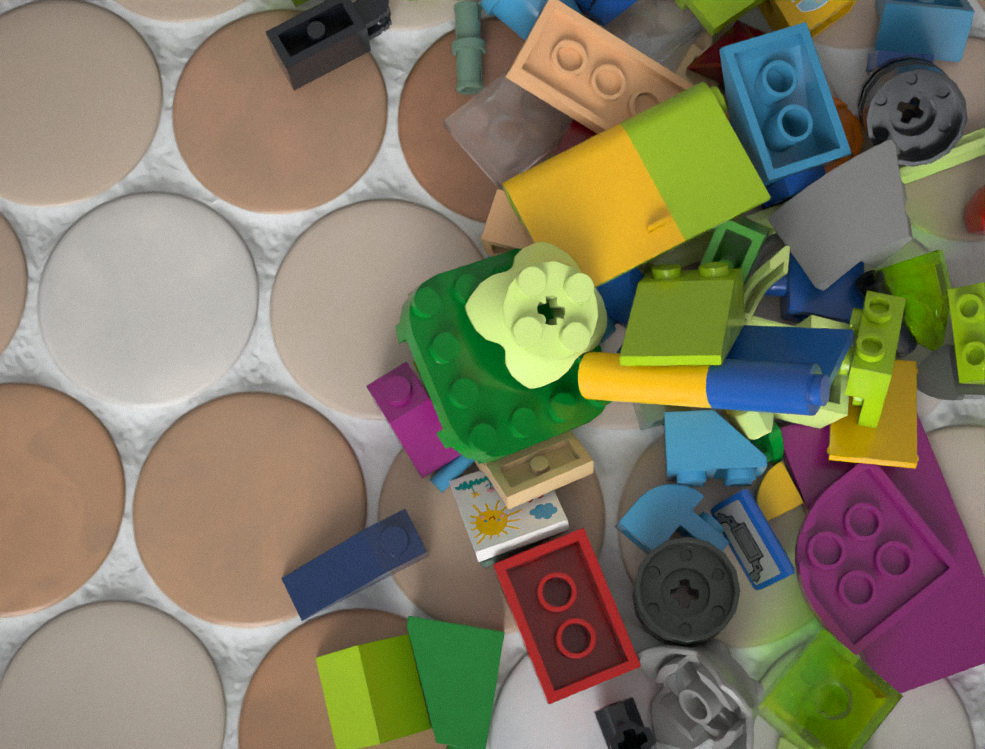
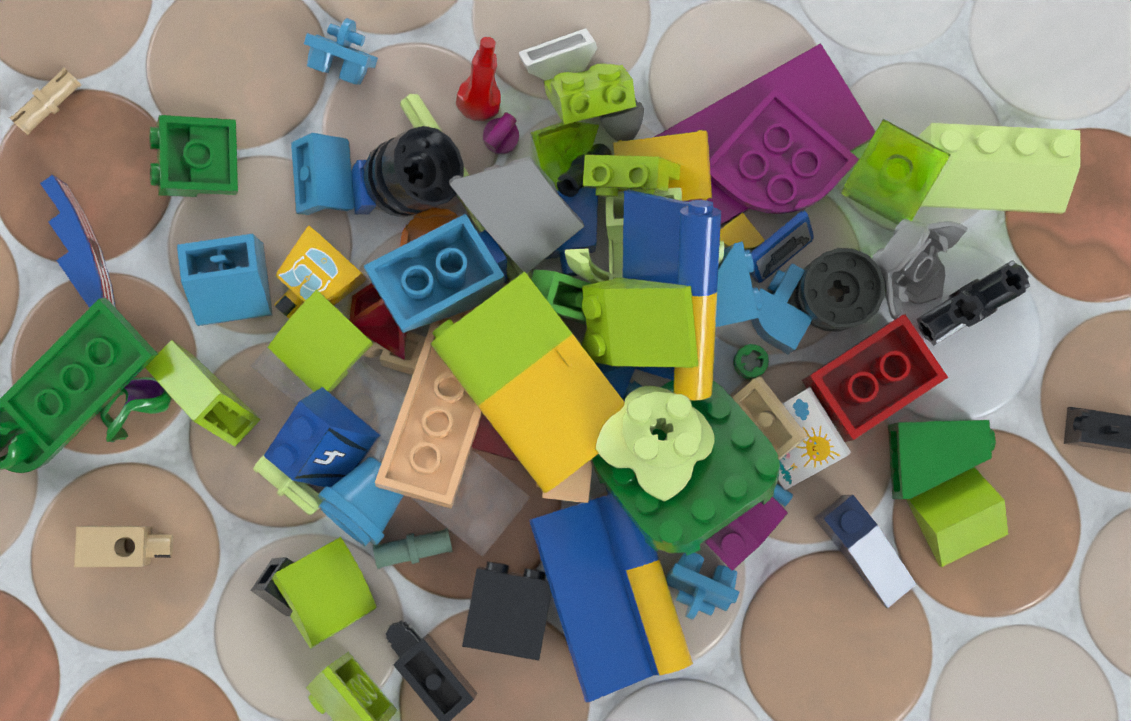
camera: 105 degrees left, 5 degrees up
none -> black piece [462,561,551,661]
none -> magenta plate [483,112,519,154]
none -> blue door [529,487,693,702]
none -> dark azure hips [666,552,740,620]
none -> green bush [733,344,769,379]

